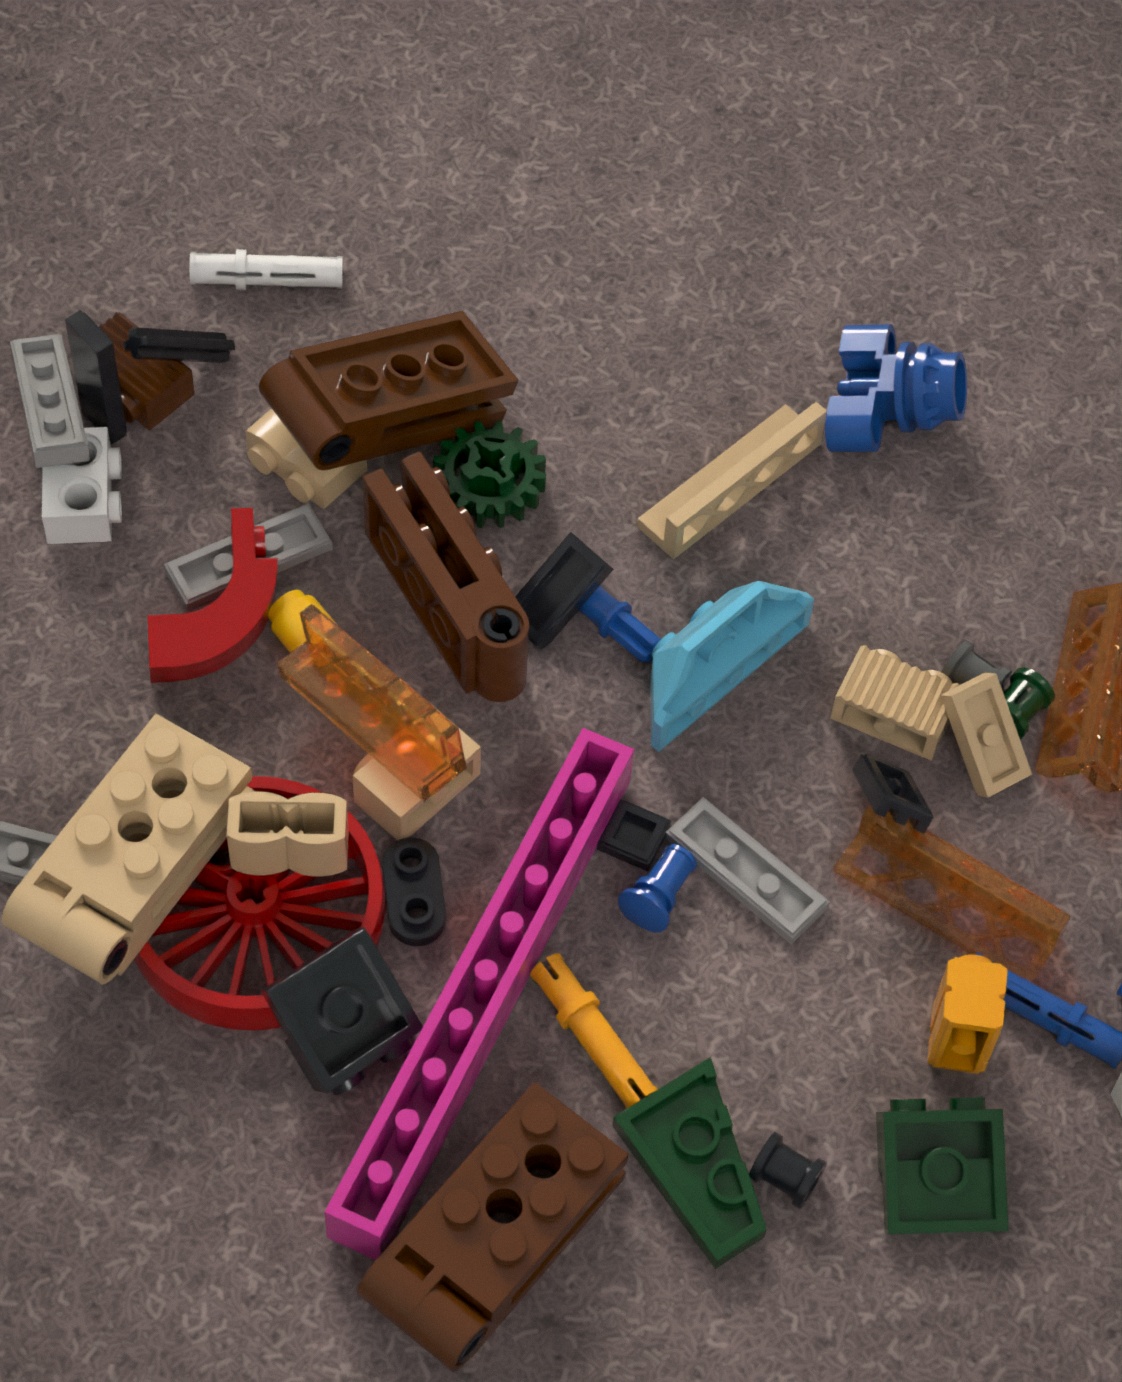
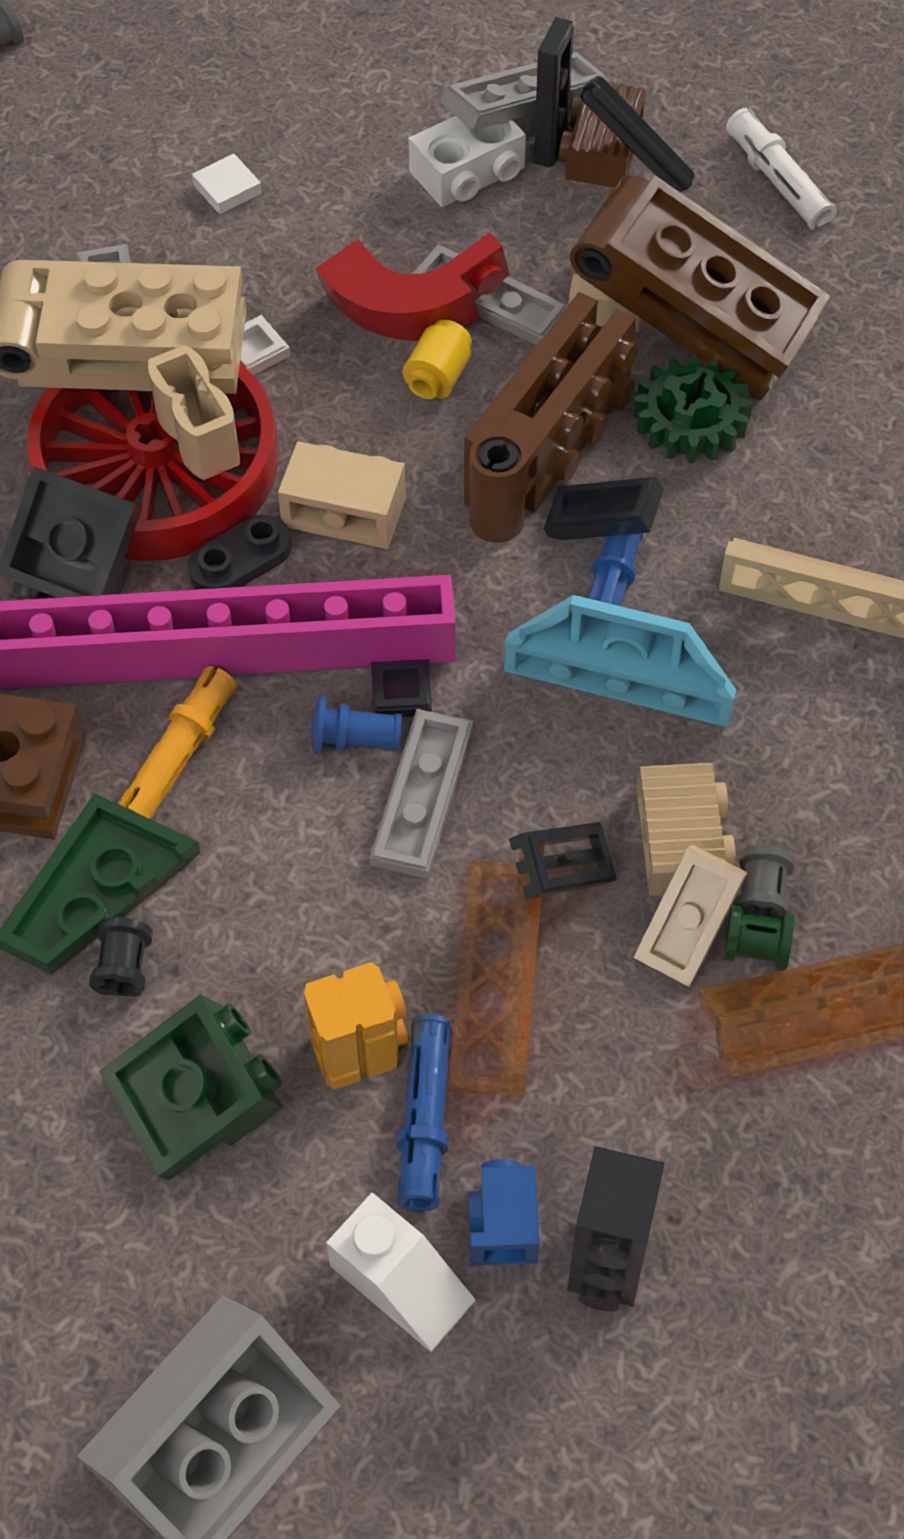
camera: 65 degrees right, 0 degrees up
clear orange fence [277,604,467,802] -> none

